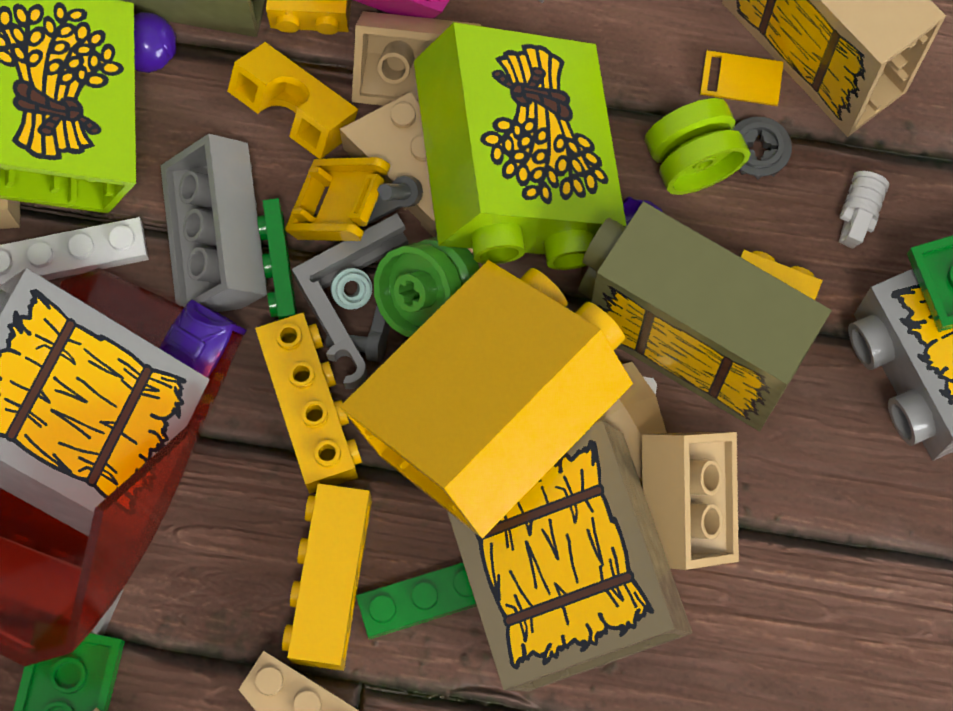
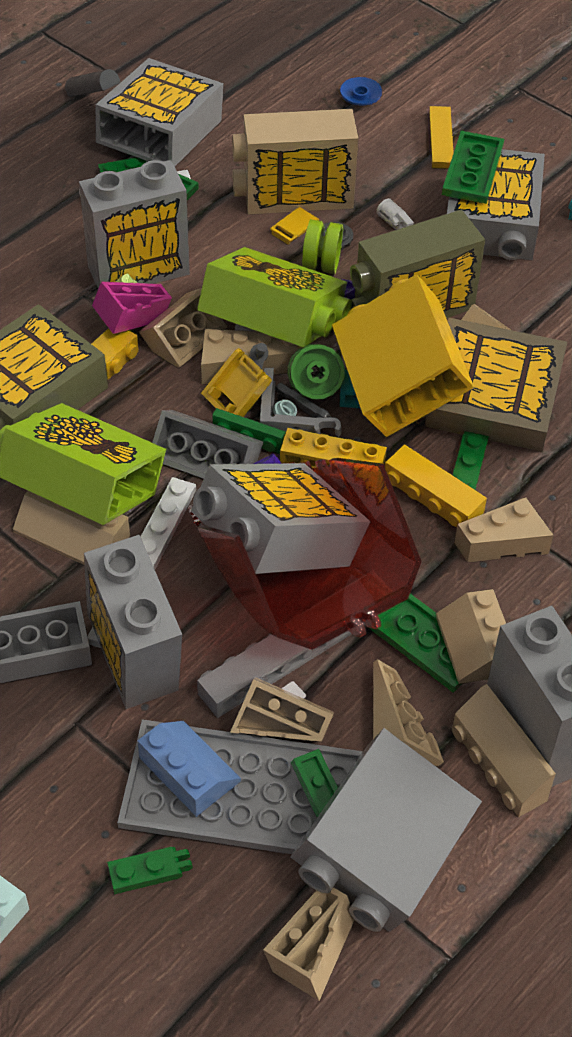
camera: 60 degrees left, 20 degrees down
yellow arch [227,42,358,159] -> none

